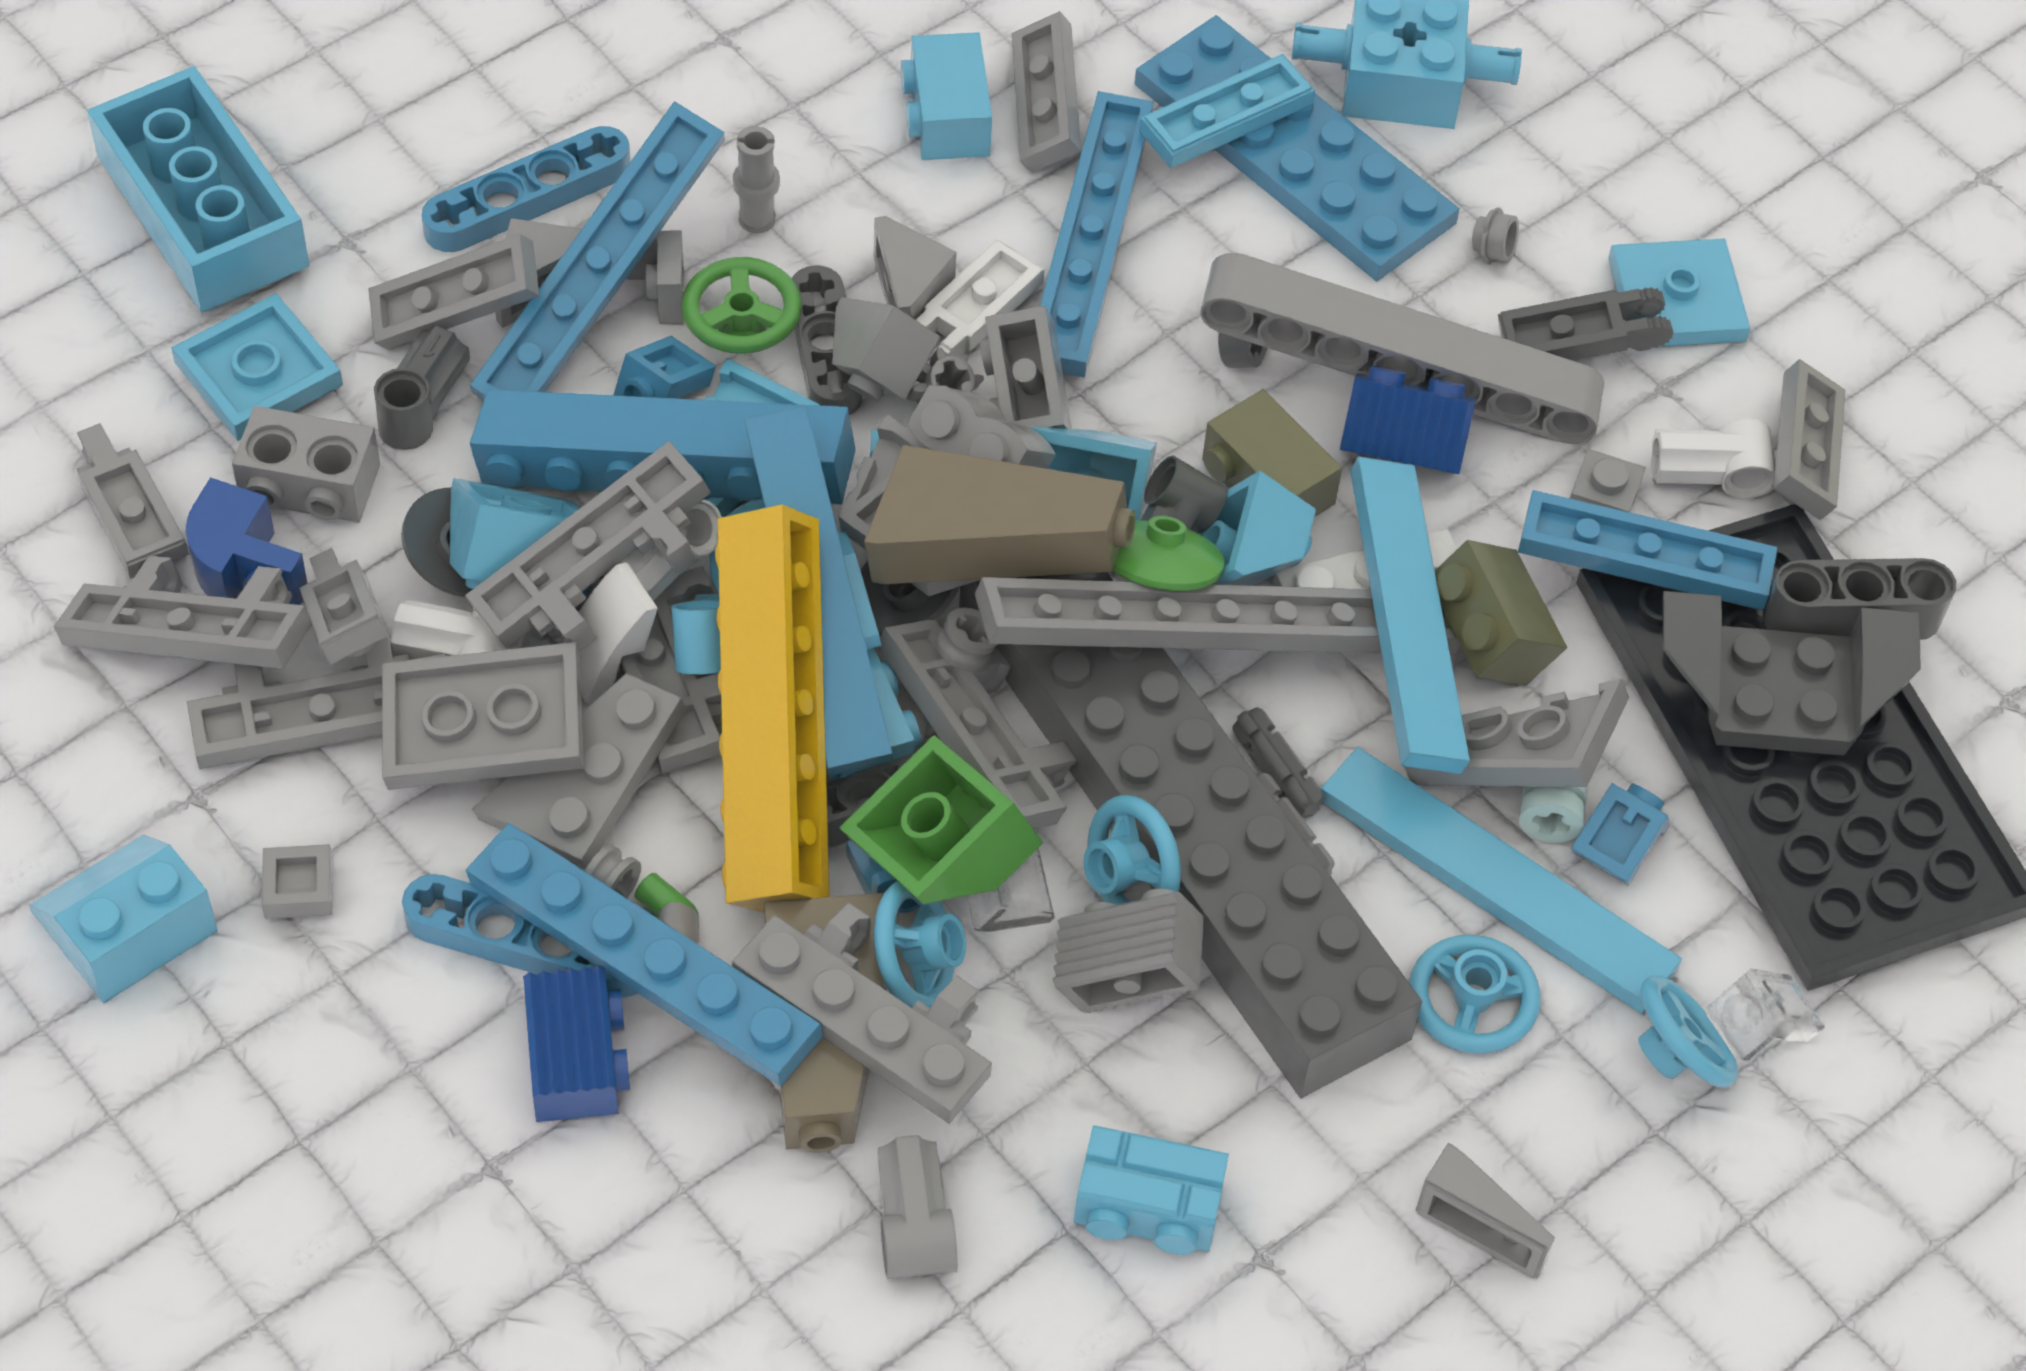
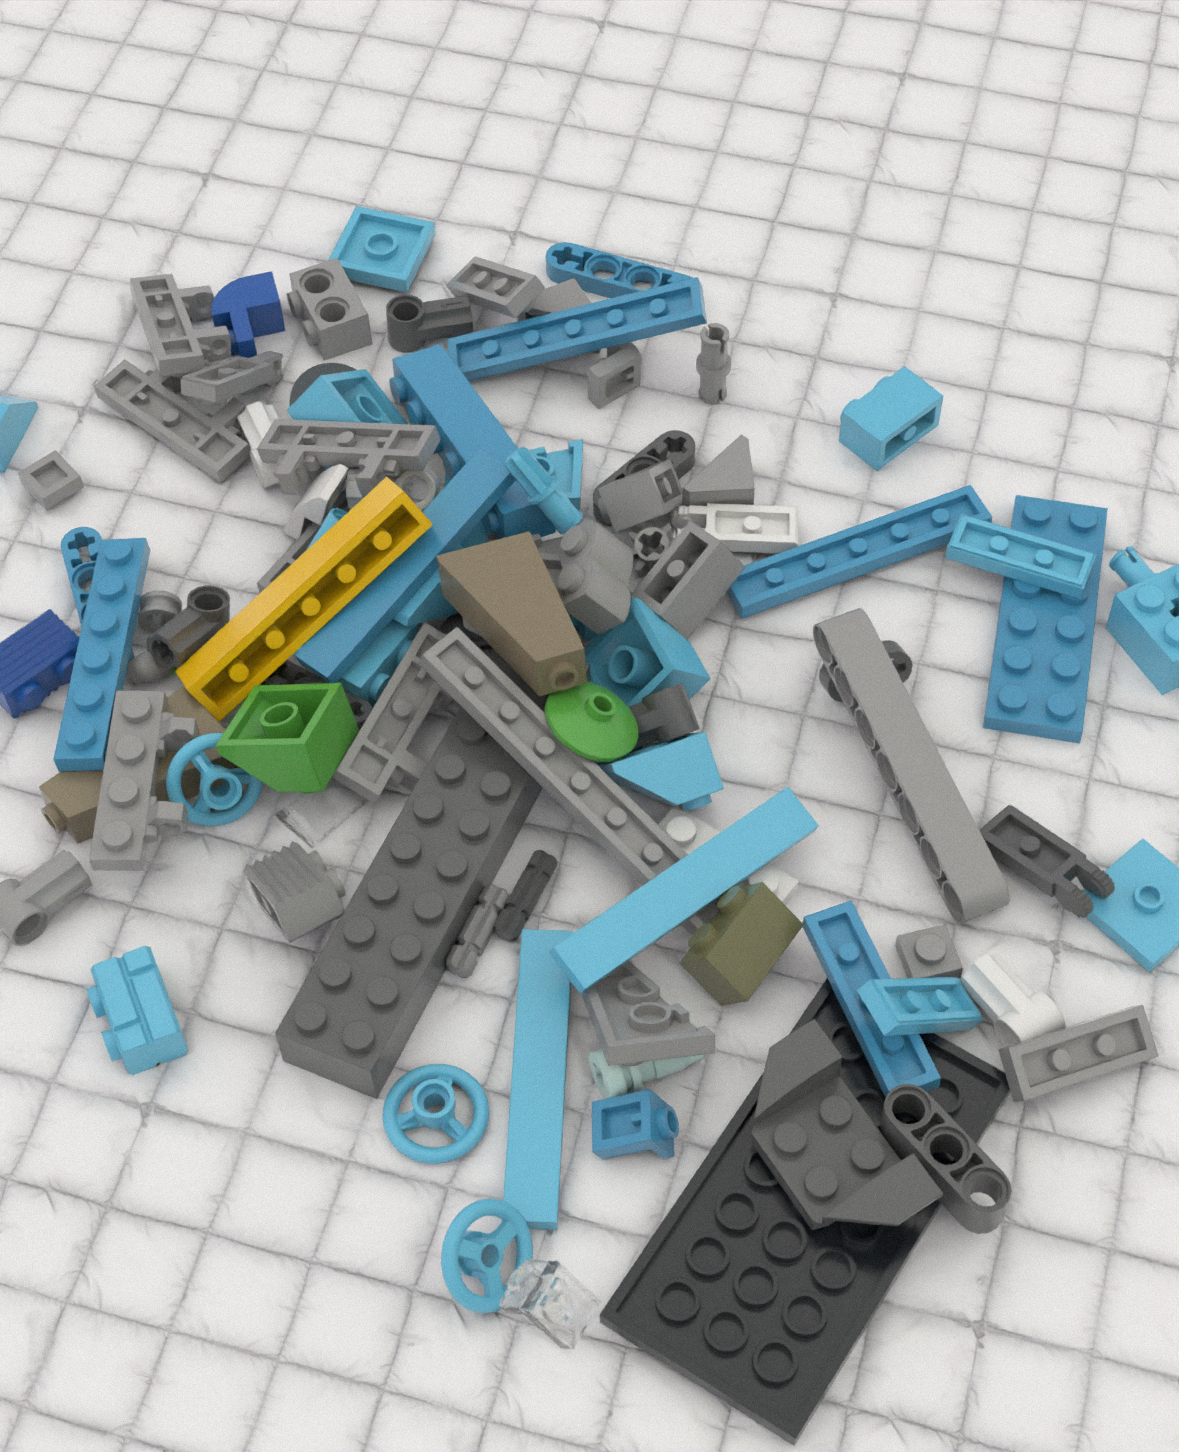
camera: 60 degrees right, 0 degrees up
light grey hinge [76,423,189,579] -> none
medium azure brick [87,65,310,313] -> none
light grey plate [382,642,584,790] -> none
light grey wing [472,673,686,869] -> none
dark azure bracket [613,335,716,399] -> none
bright green piece [682,257,802,354] -> none
light grey plate [1011,11,1081,173] -> none
medium azure piece [1084,795,1181,905] -> none
olive brick [1202,389,1342,517] -> none
blue brick [1340,366,1476,474] -> none
light grey slope [1415,1143,1555,1279] -> none
light grey plate [1472,207,1519,265] -> none
none -> dark grey piece [147,585,230,671]
none -> medium azure axle [504,447,583,534]
none -> medium azure tile [857,977,983,1036]

